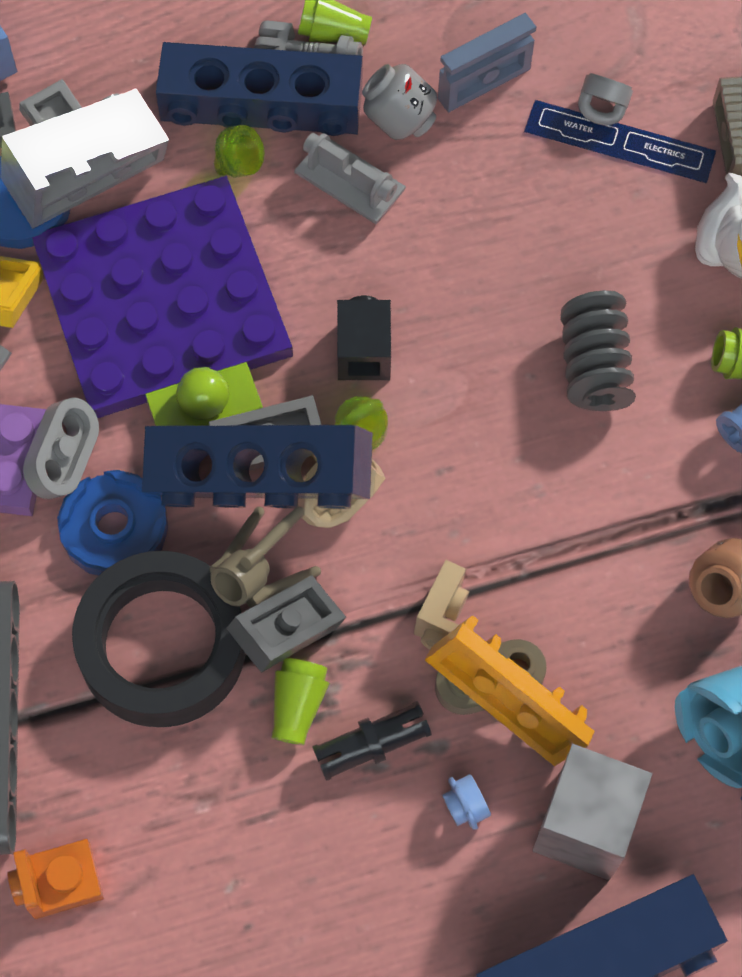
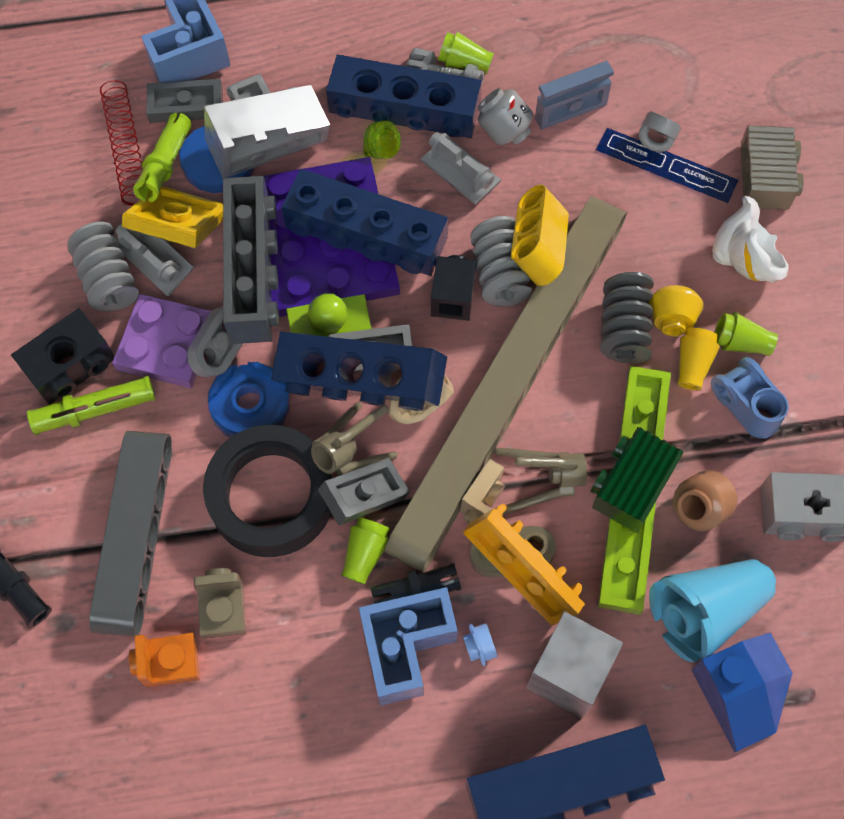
camera: 10 degrees right, 0 degrees up
clear neon green tile [335,396,388,450] -> none
none -> dark tan bracket [194,568,246,639]
none -> dark grey brick [223,176,279,344]
none -> dark blue brick [282,169,448,276]
none -> medium blue brick [359,587,458,706]
none -> dark tan beam [385,196,627,572]
none -> light grey piece [470,216,532,307]
none -> dark tan plant [494,447,587,515]
none -> yellow beam [511,184,569,287]
none -> dark green brick [590,427,684,534]
none -> lime plate [597,366,671,615]
none -> yellow cone [648,285,703,337]
none -> yellow cone [677,328,720,391]

